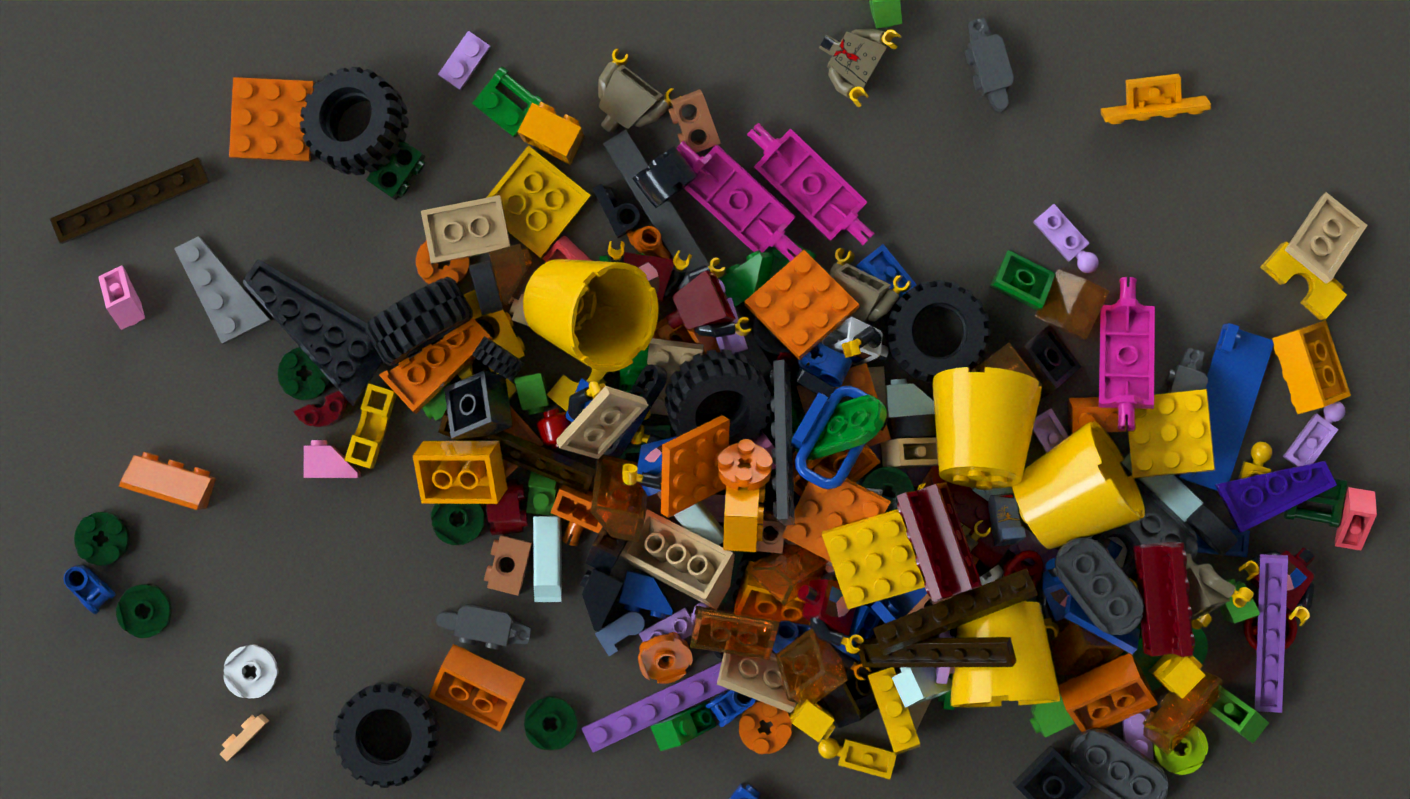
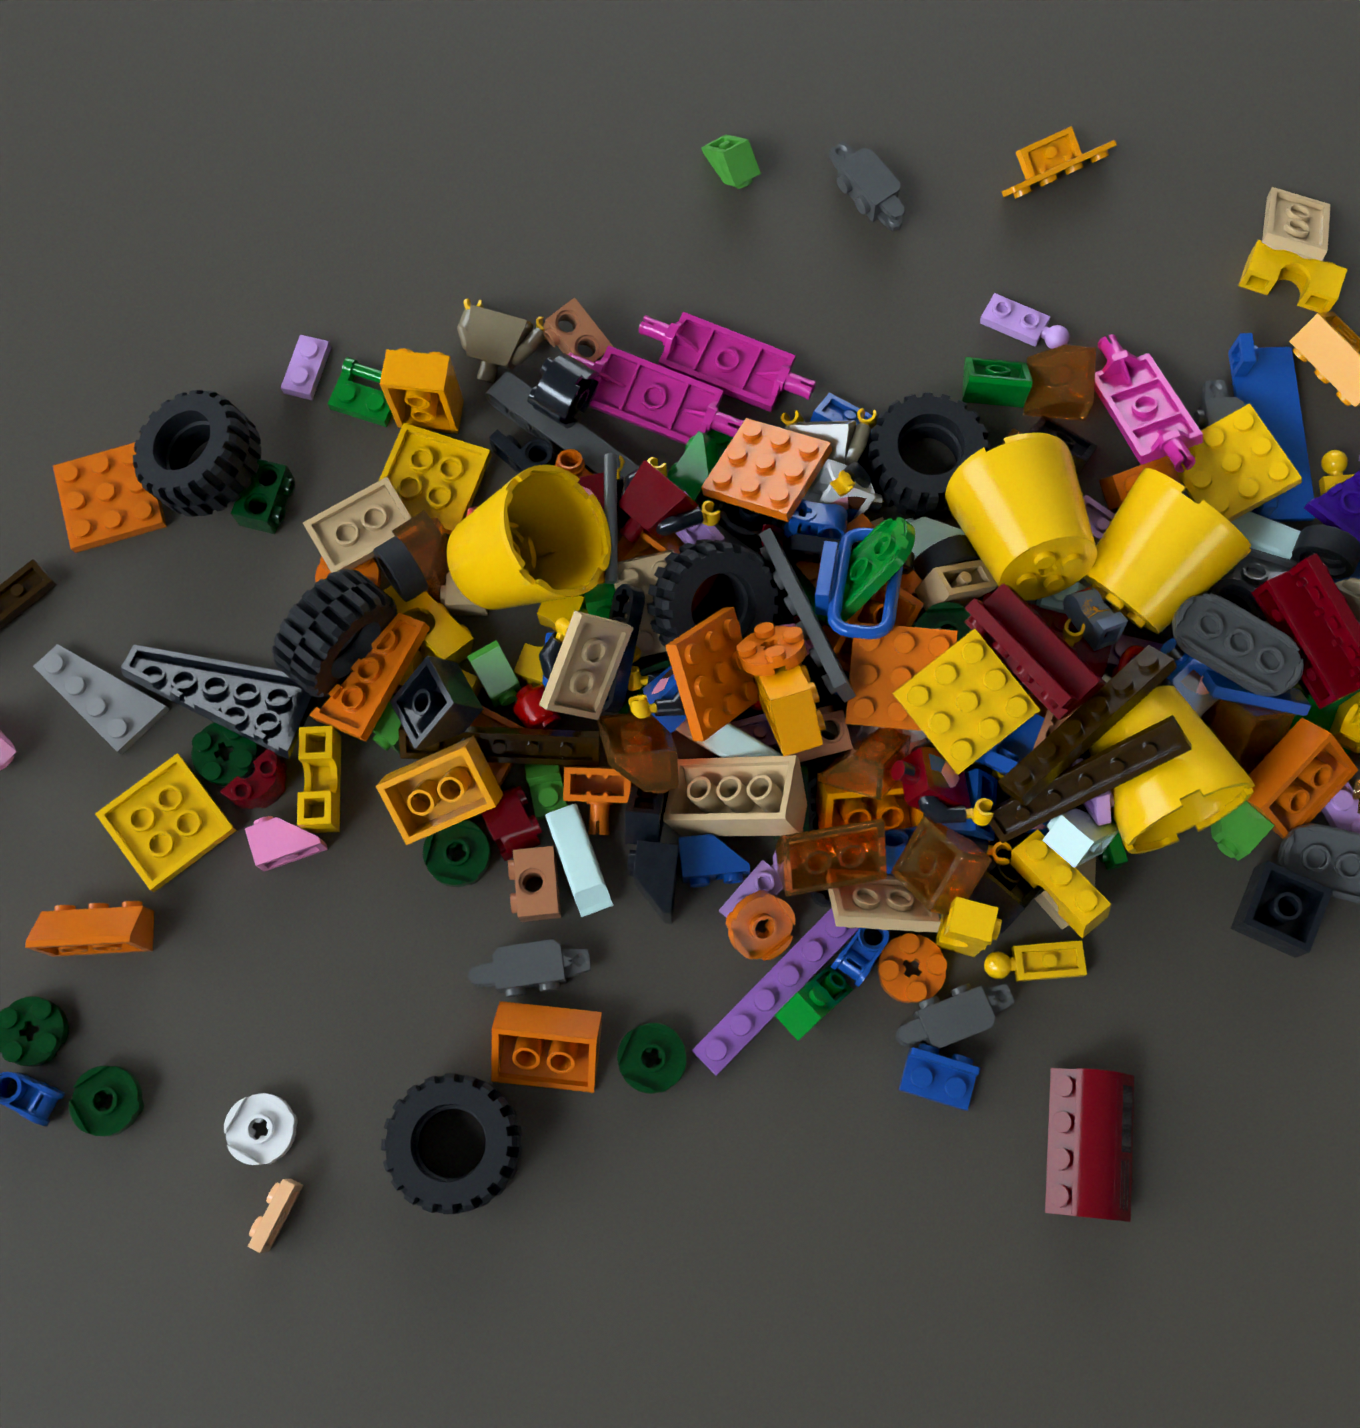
camera: 15 degrees left, 15 degrees down
black tyre [472,336,525,382] -> none
sand blue leg [595,611,645,656] -> none
dark tan torso [819,29,901,107] -> none
none -> yellow plate [95,753,237,892]
none -> dark grey bar [604,453,618,584]
none -> dark grey hinge [895,983,1015,1049]

